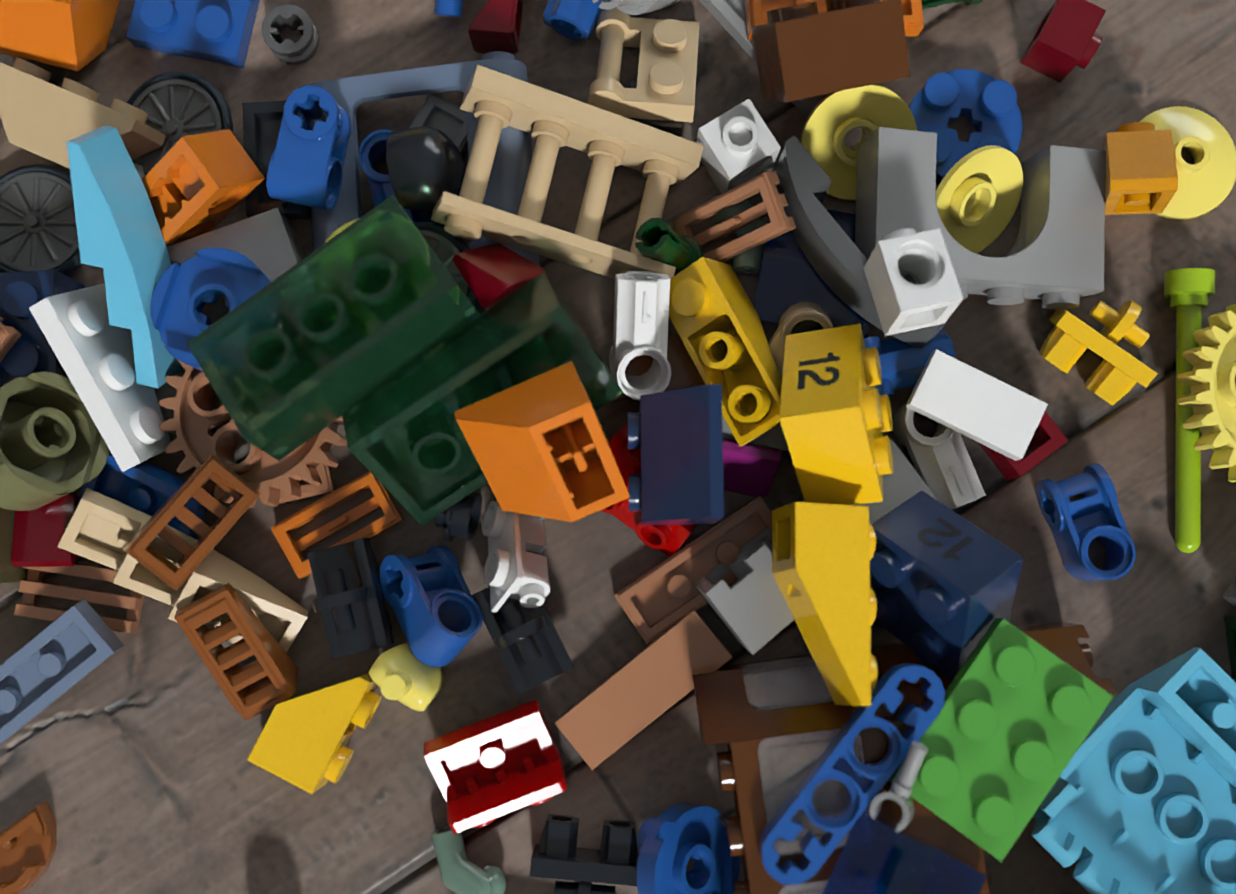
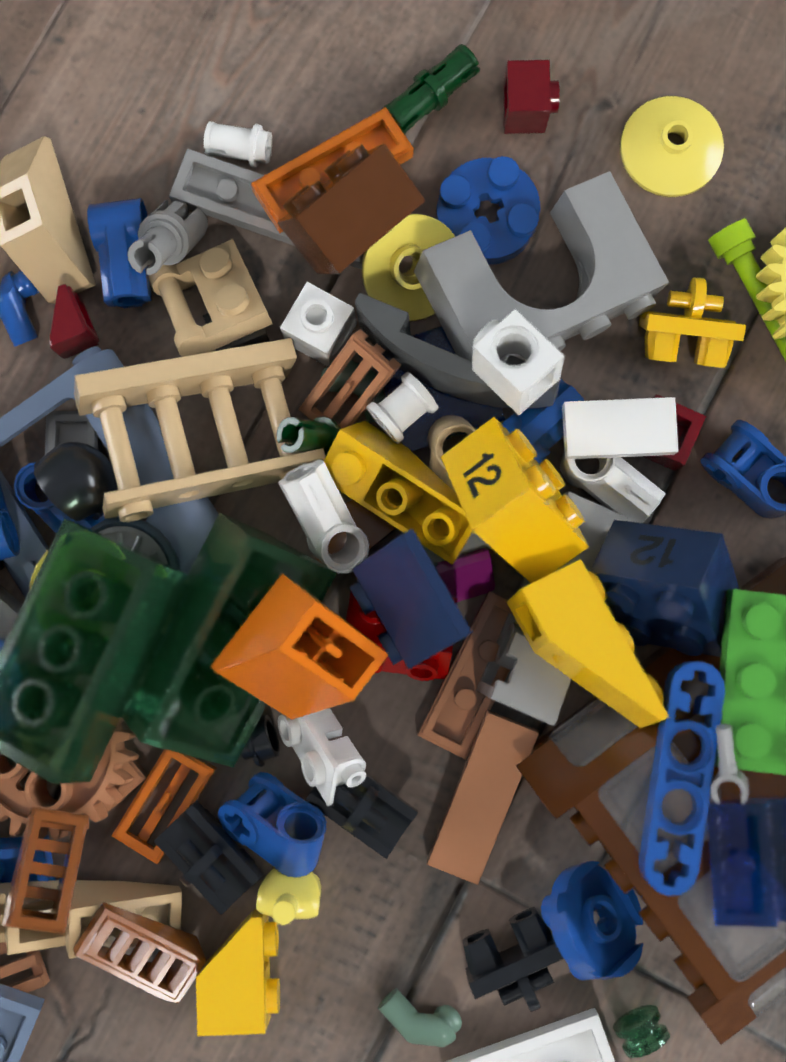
camera: 30 degrees left, 0 degrees up
red bracket [424,699,567,834] -> none
dark red slope [452,243,547,310] -> none
light yellow dish [936,145,1023,254] -> none
light orange slope [1102,122,1178,215] -> none
none -> white bush [366,371,439,444]

